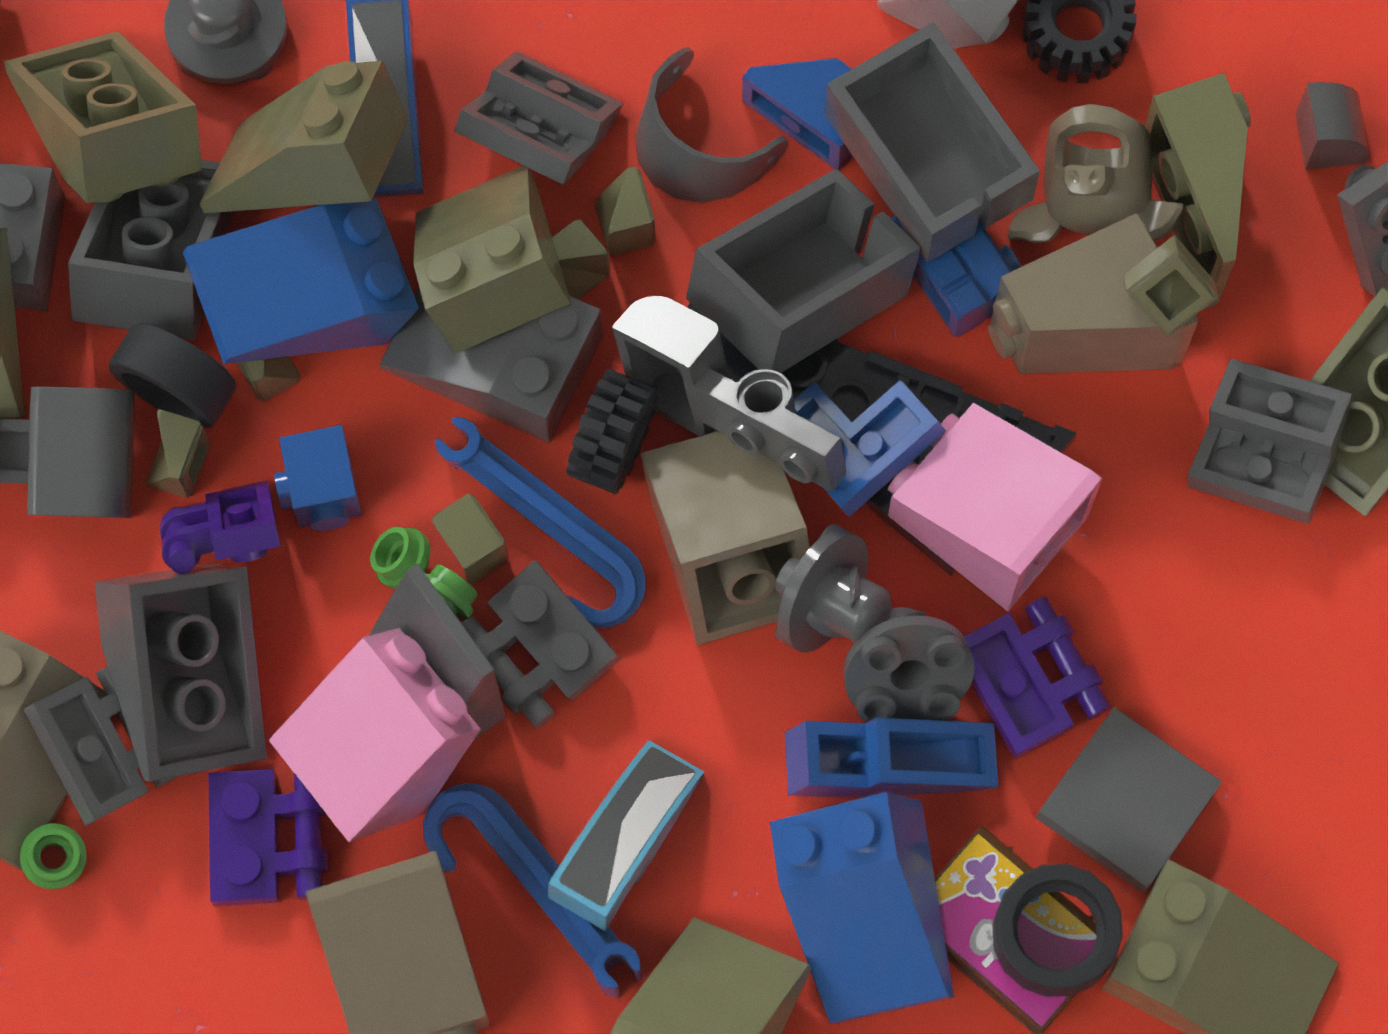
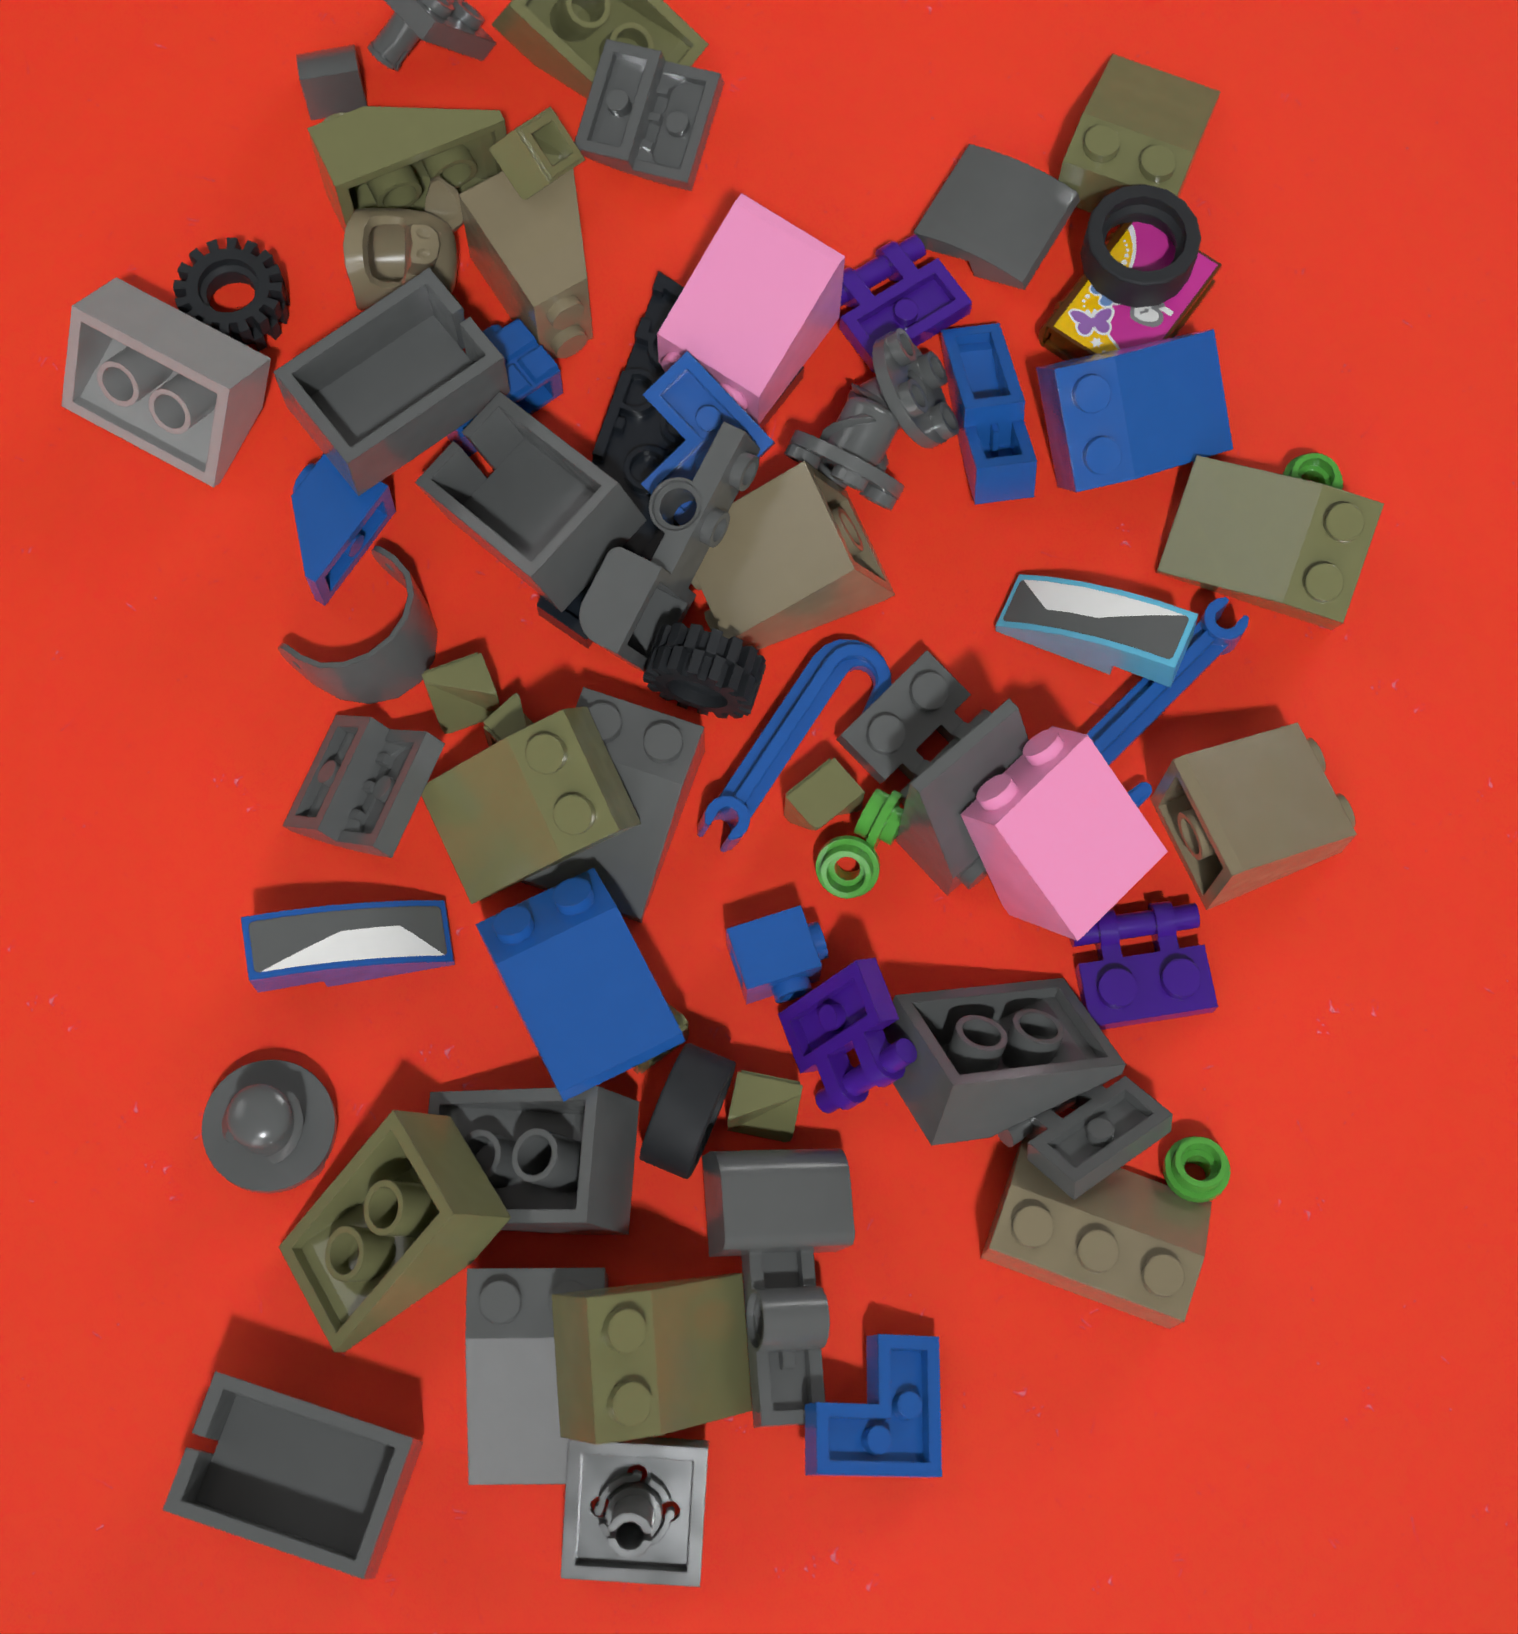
camera: 100 degrees left, 0 degrees up
olive slope [200,61,409,213] -> none

